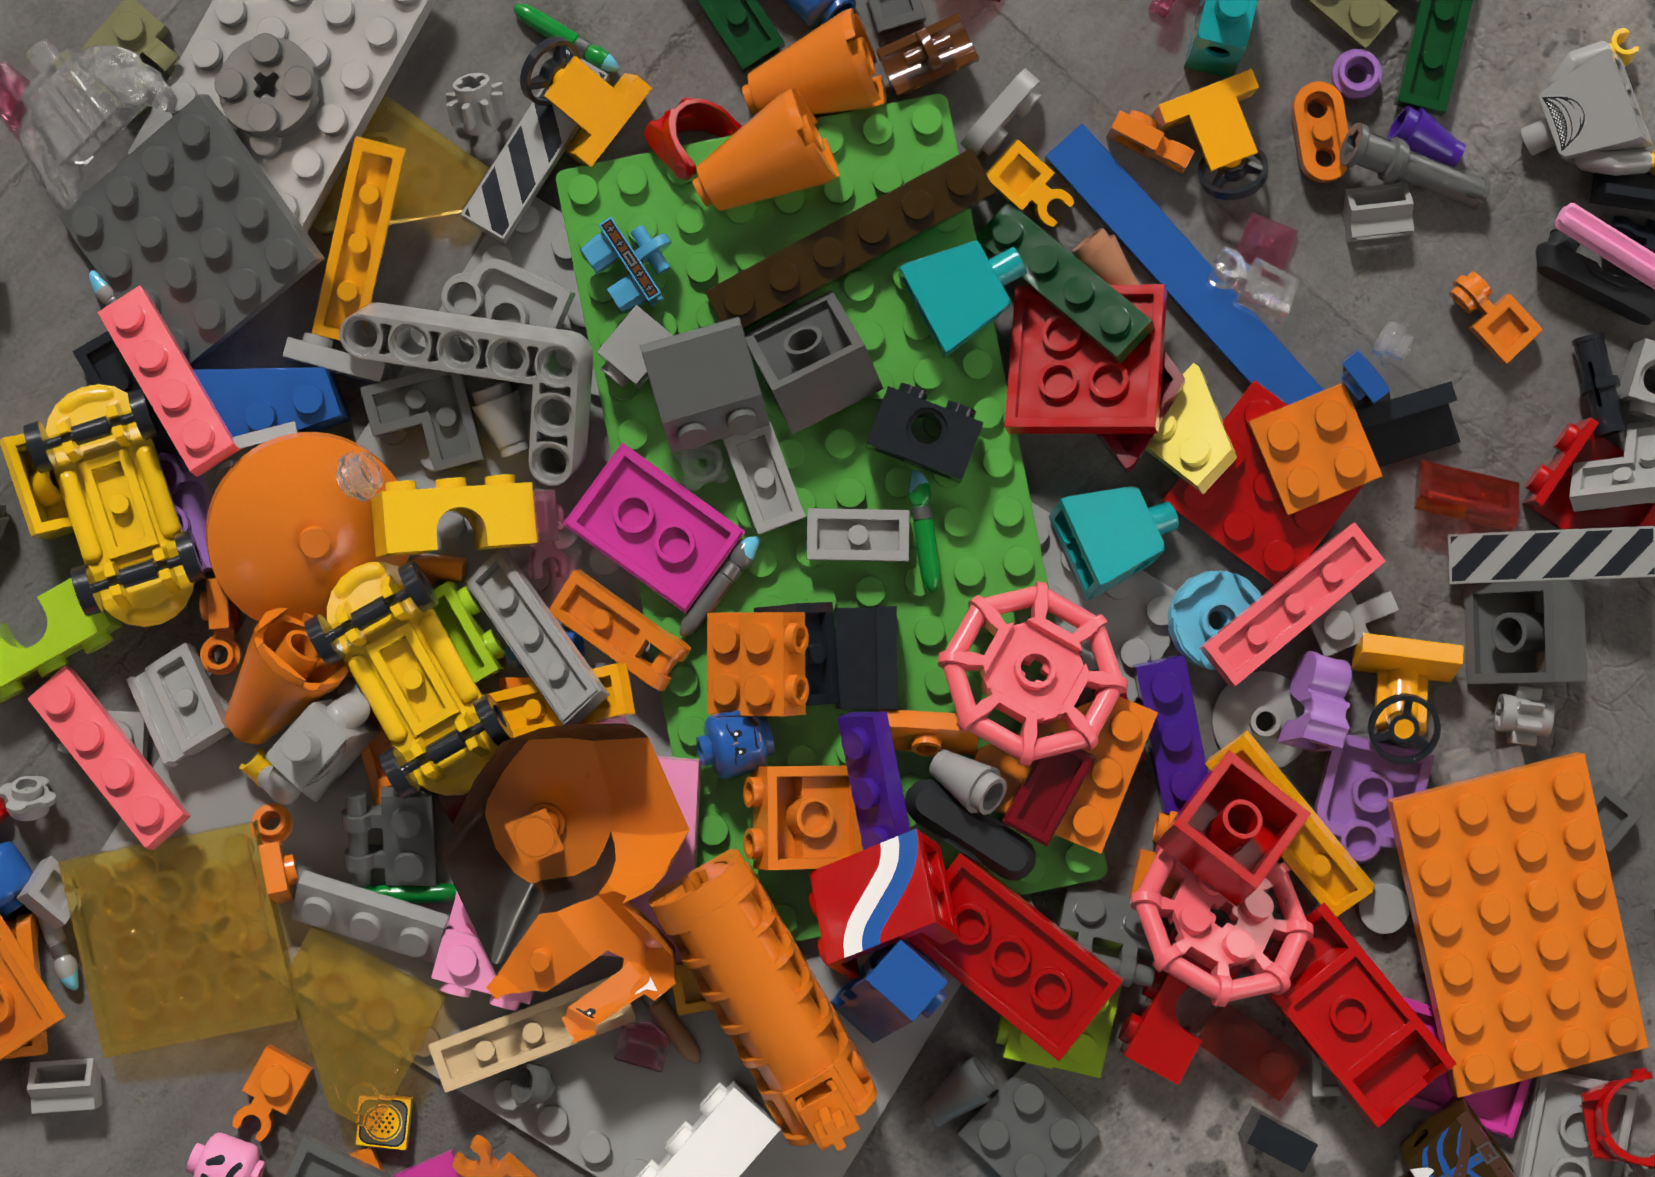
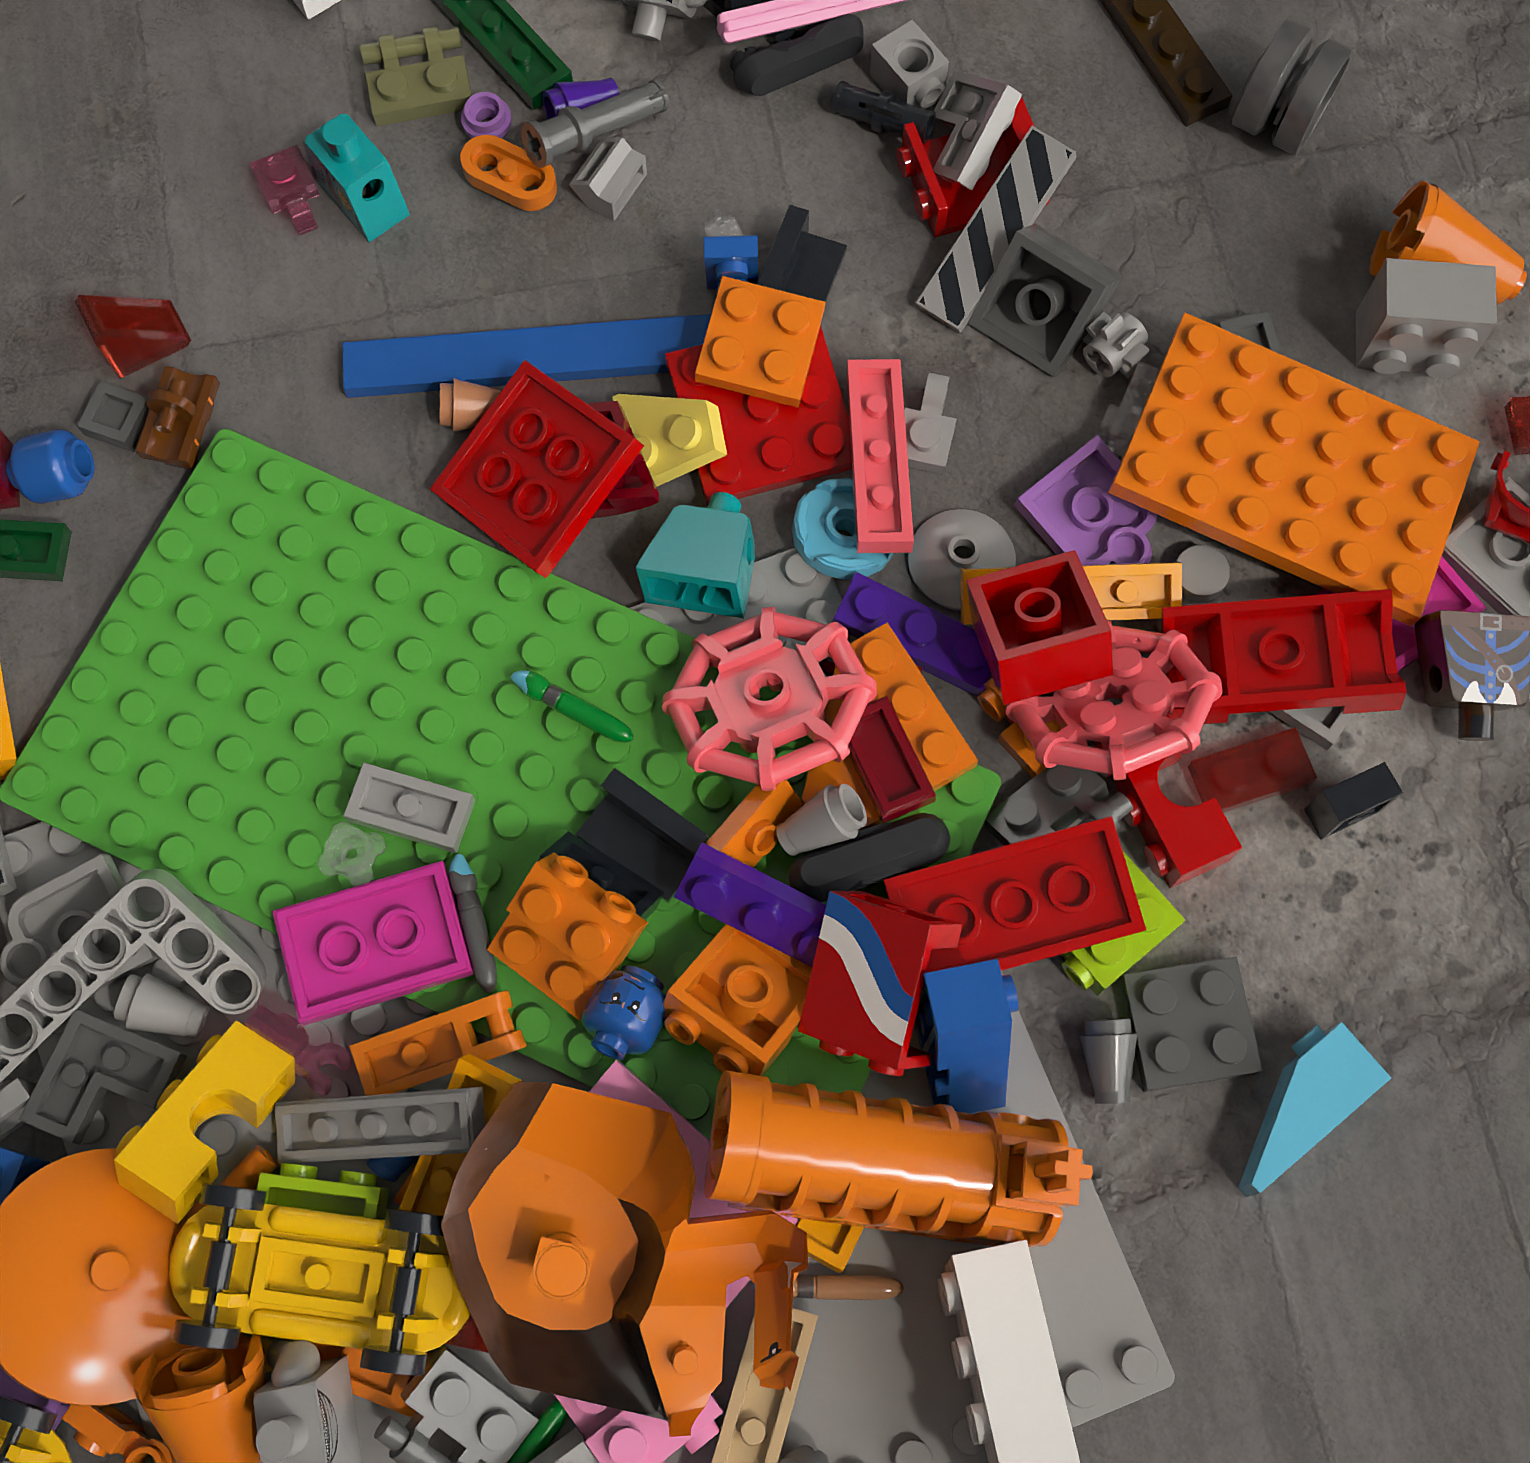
camera: 50 degrees left, 15 degrees down
clear plate [336,452,383,502] -> none
dark azure hips [581,217,672,314] -> none
light grey brick [597,305,673,390] -> none
clear pink slope [614,1021,671,1072] -> none
dark grey slope [640,317,770,453] -> none
red helmet [643,97,742,181] -> none
orange cone [693,88,840,211] -> none
dark brown plate [705,148,996,330] -> none
orange cone [742,8,886,115] -> none
dark grey slope [744,290,884,434] -> none
light grey plate [807,508,909,562] -> none
black brick [865,383,984,483] -> none
teal torso [898,240,1027,358] -> none
light grey plate [960,68,1042,157] -> none
dark green plate [976,202,1155,364] -> none
light orange plate [986,139,1074,227] -> none
orange plate [1106,110,1195,174] -> none
light orange piece [1153,69,1269,200] -> none
clear plate [1207,247,1300,325] -> none
clear pink slope [1233,212,1298,277] -> none
medium lavender leg [1278,651,1352,753] -> none
light orange piece [1352,633,1464,764] -> none
clear red plate [1414,460,1520,531] -> none
orange plate [1449,271,1543,365] -> none

